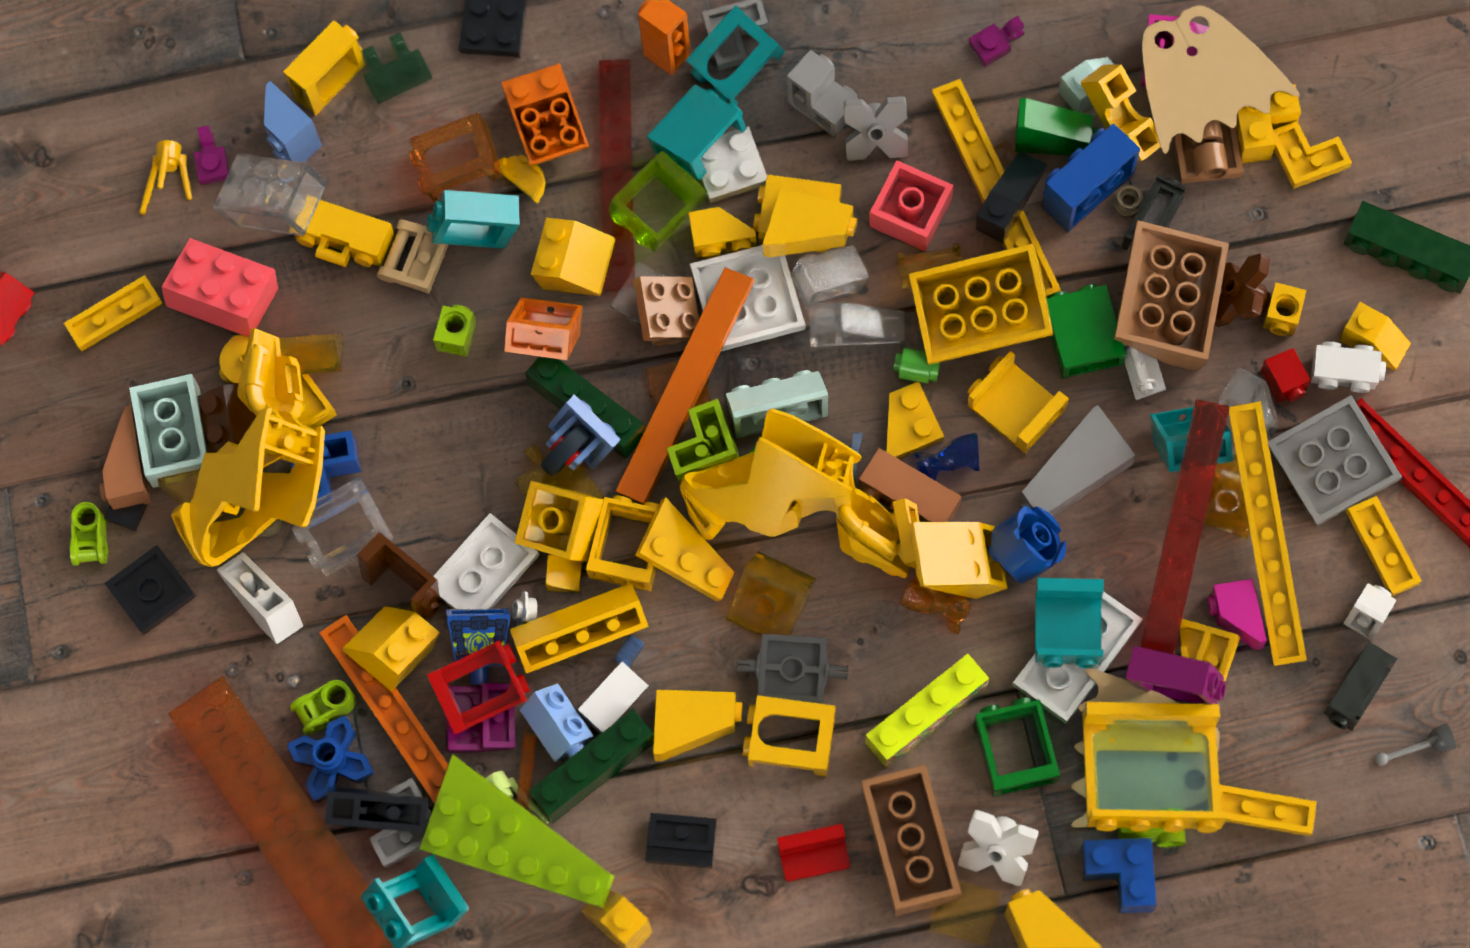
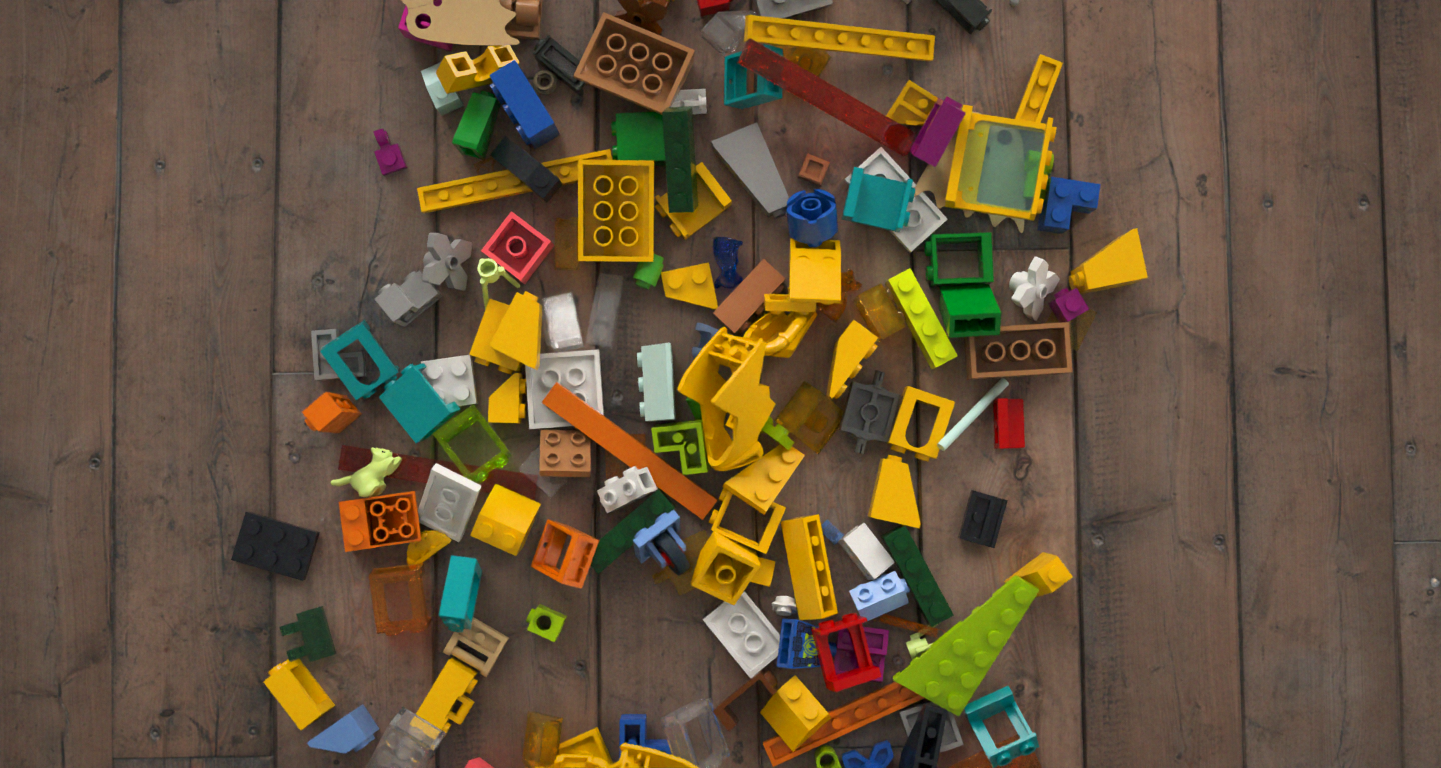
camera: 85 degrees left, 15 degrees up
dark pink slope [1207,579,1267,650] -> none
none -> yellowish green animal [331,447,402,497]
none -> white plate [418,464,481,542]
none -> yellowish green plant [477,258,520,310]
none -> white brick [597,466,658,513]
none -> dark green brick [662,106,698,213]
none -> lime plate [761,416,795,450]
none -> nougat tile [798,153,830,186]
none -> yellow slope [826,320,878,401]
none -> clear yellow slope [853,284,906,343]
none -> light aqua bar [937,378,1009,451]
none -> green brick [939,284,1001,338]
none -> magenta brick [1048,287,1089,323]

